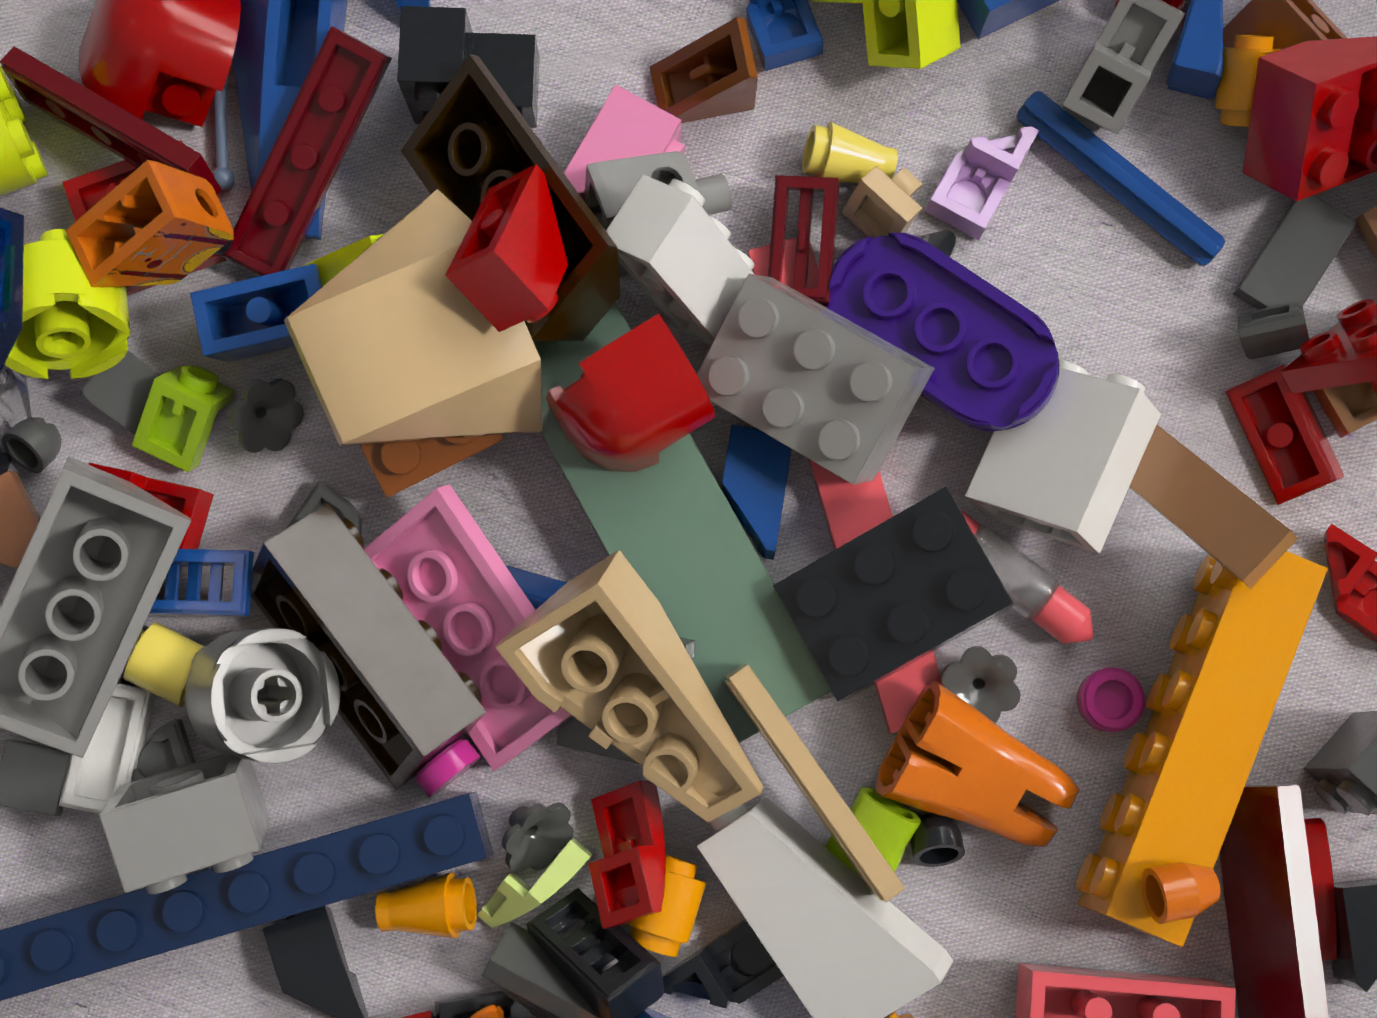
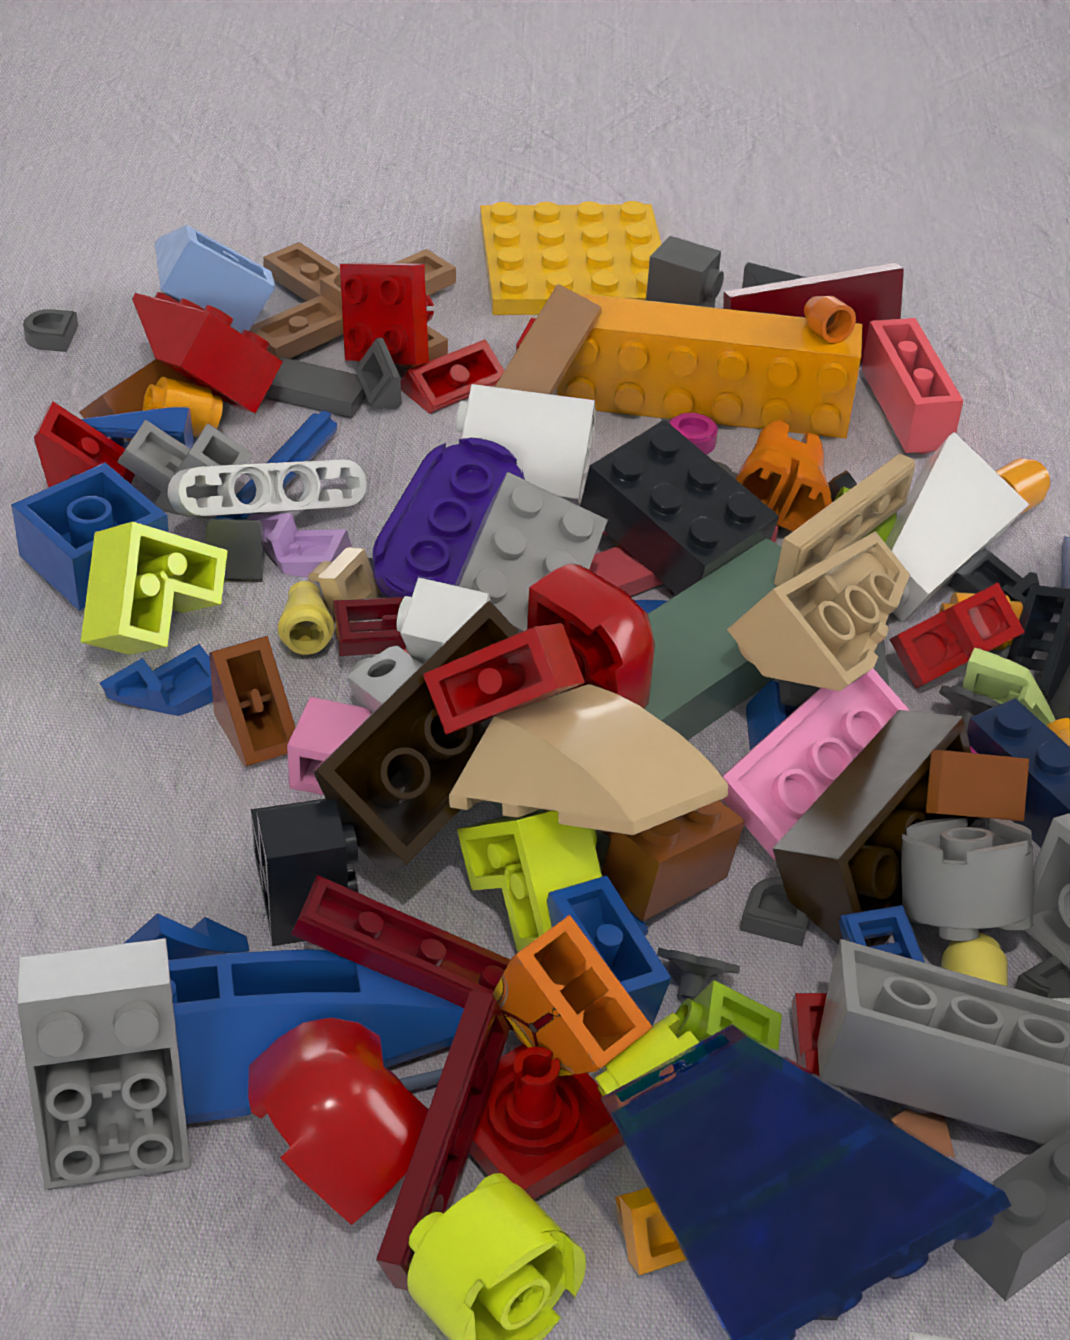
camera: 105 degrees left, 40 degrees down
none -> white beam [168,459,367,517]
none -> dark grey slope [206,519,265,580]
none -> dark orange slope [926,749,1029,822]

